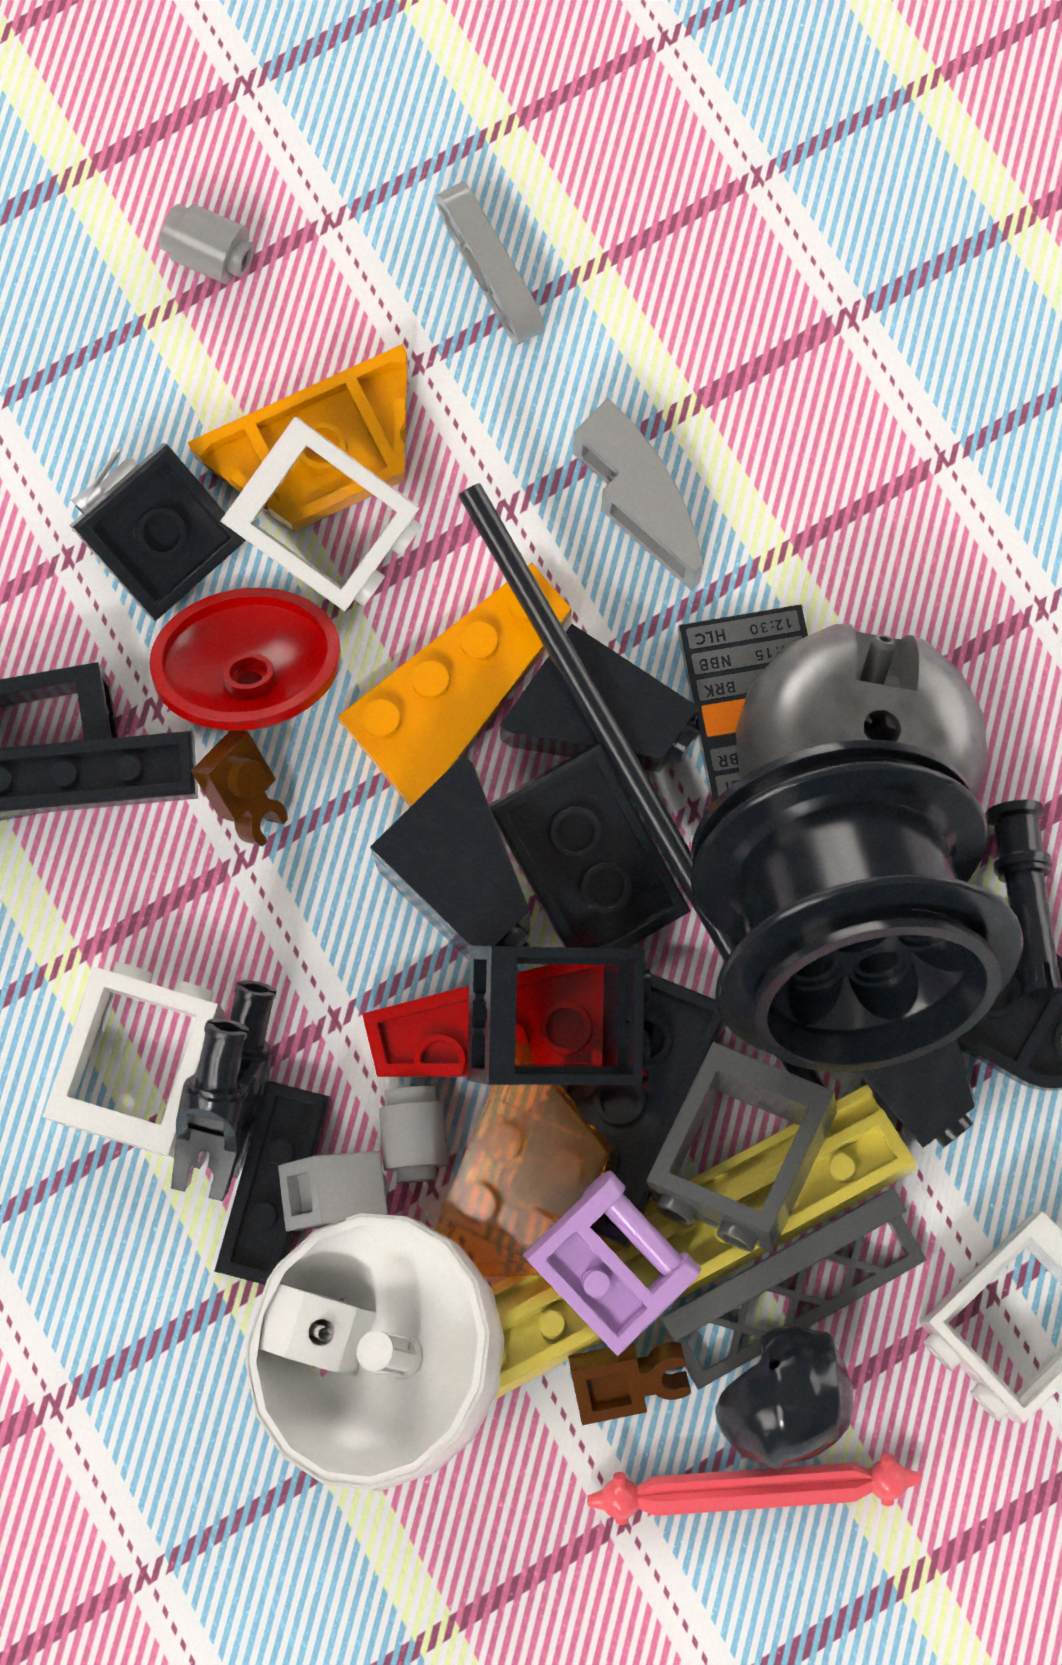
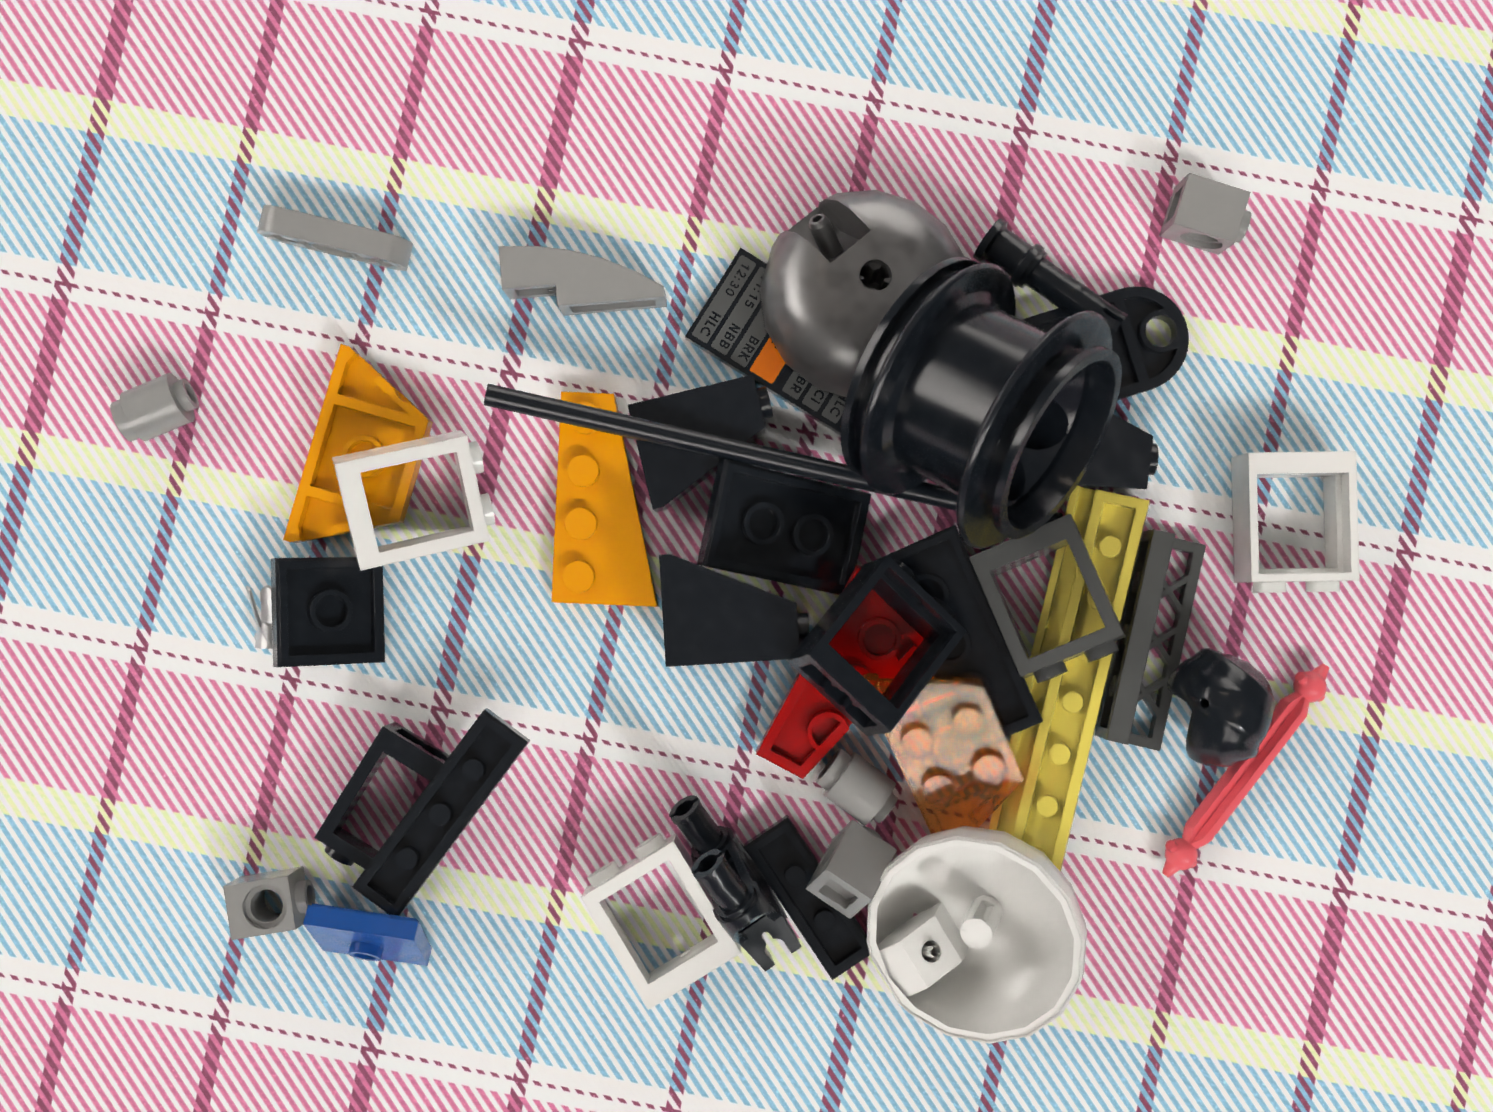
camera: 50 degrees left, 10 degrees up
red dish [149,588,341,731] -> none
reddish brown plate [191,731,288,847] -> none
lavender plate [522,1171,701,1356] -> none
reddish brown plate [568,1342,691,1426] -> none

